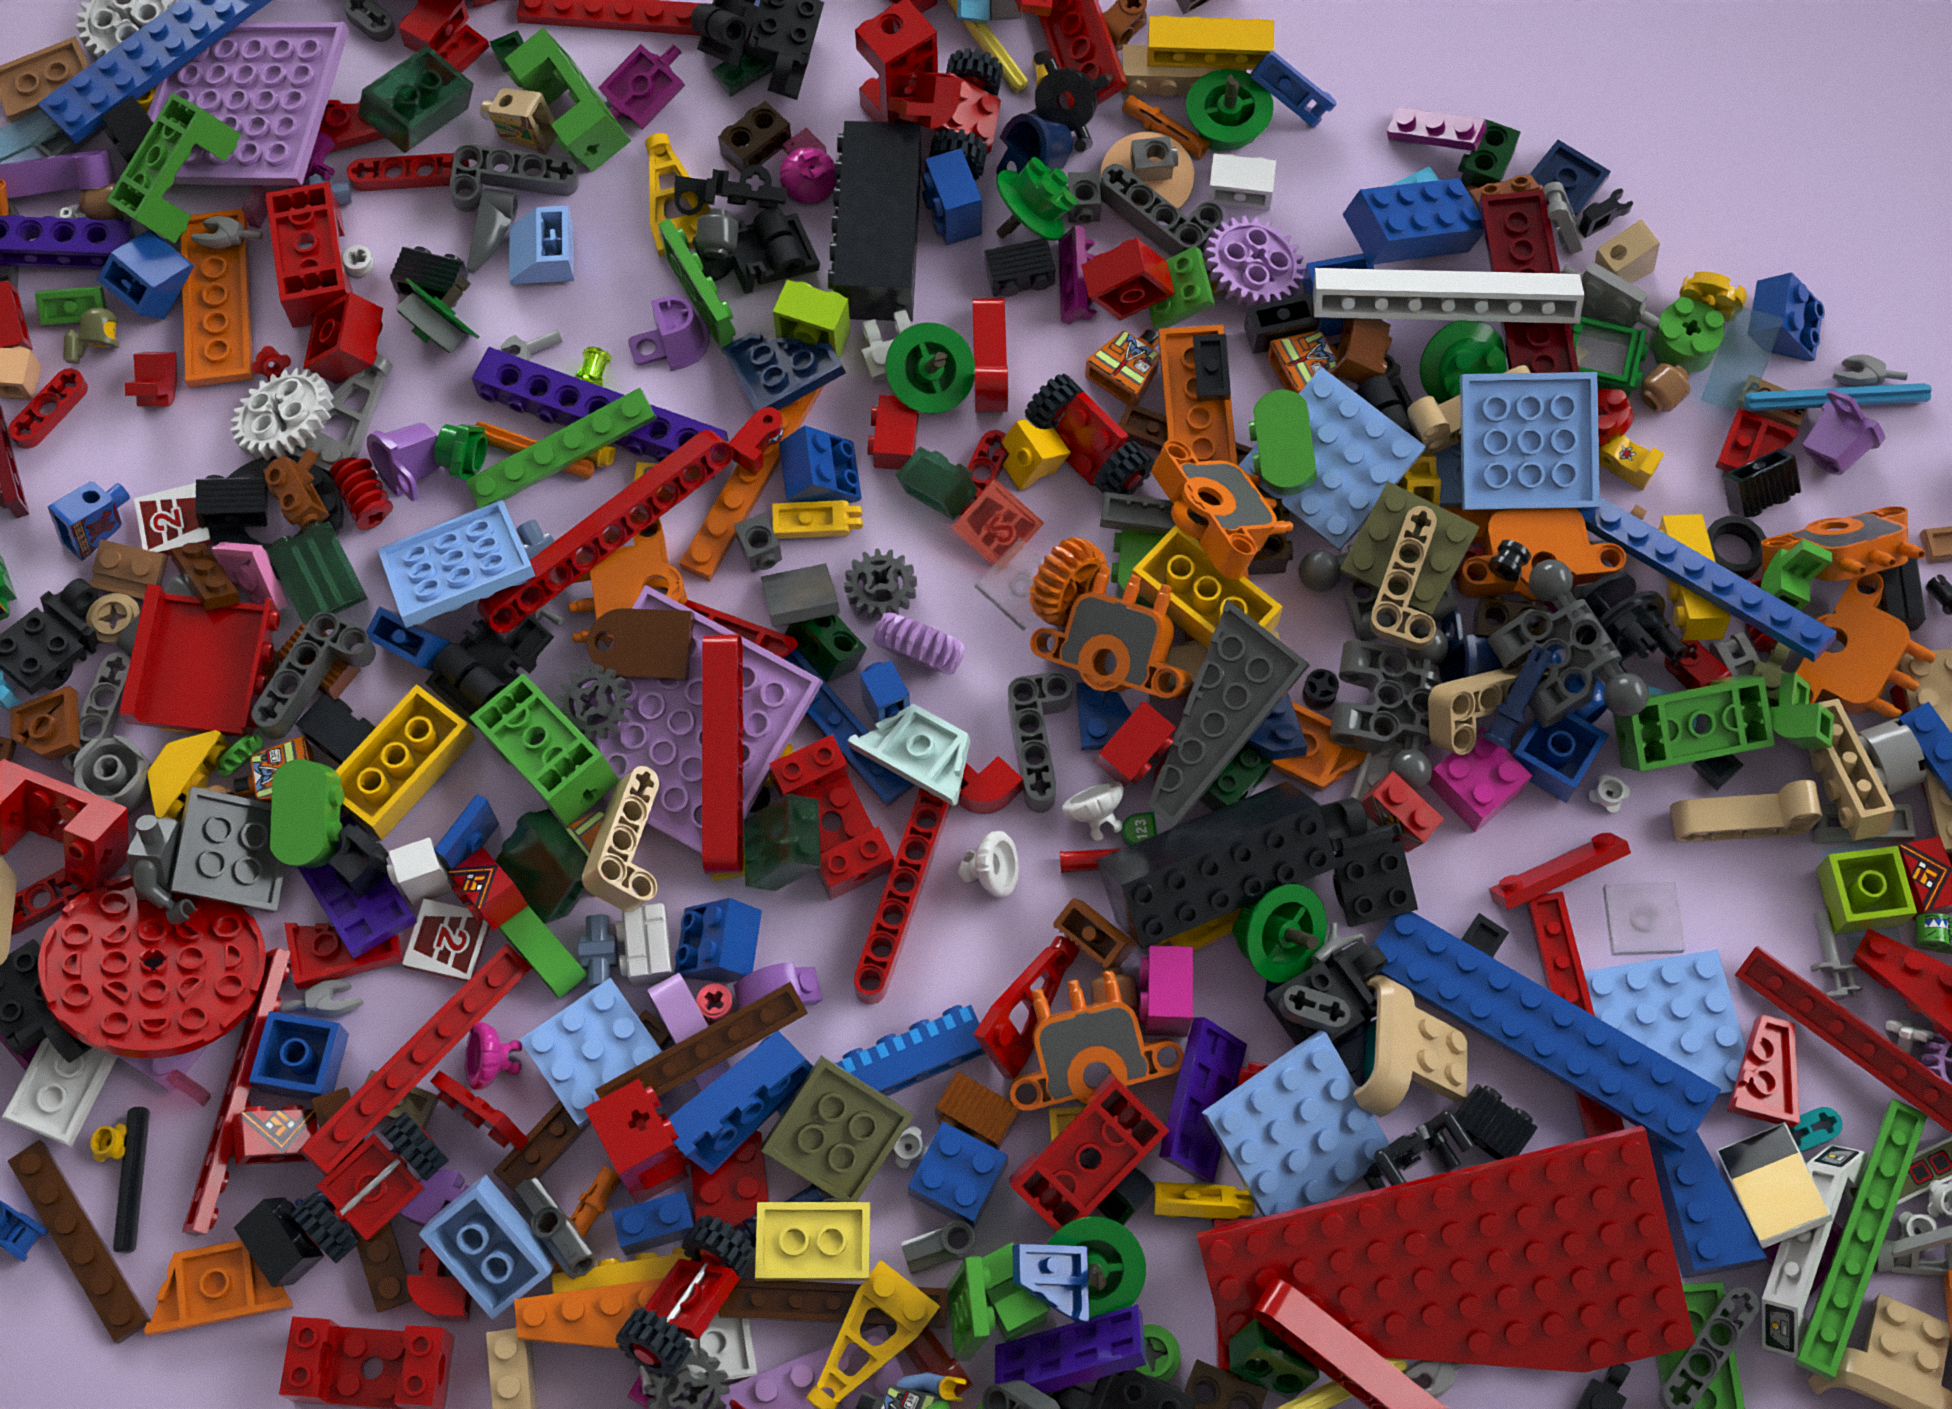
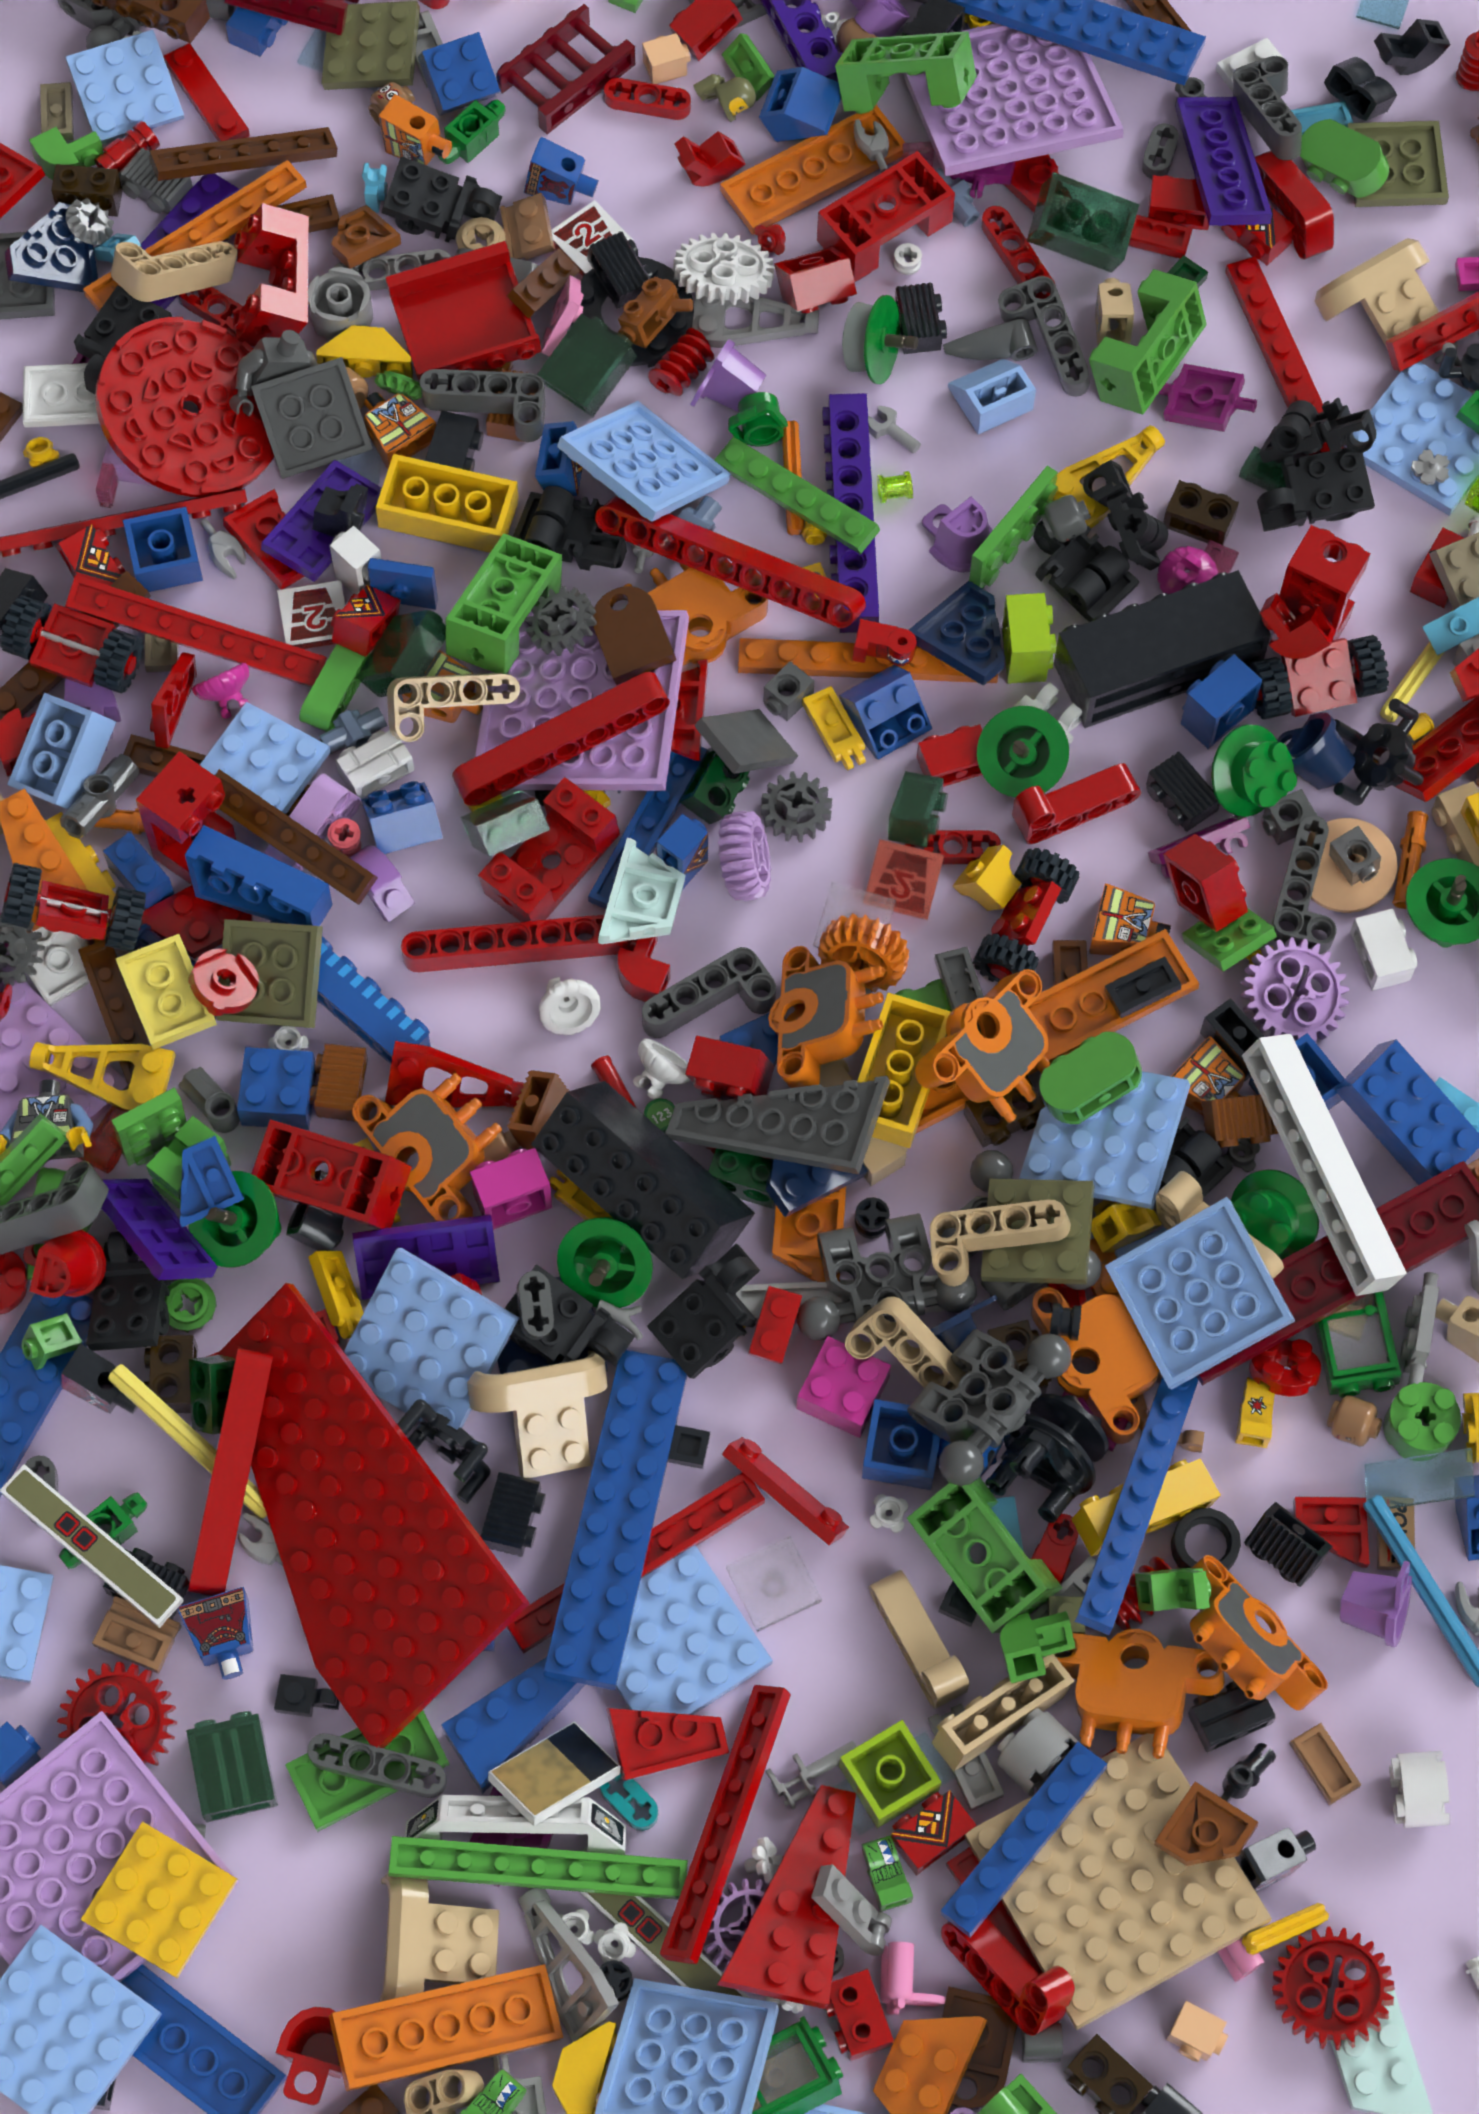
camera: 65 degrees right, 0 degrees up
bright green brick [270,759,344,868] -> none
dark blue pin [1481,644,1554,750] -> none
none -> plate [188,948,259,1016]

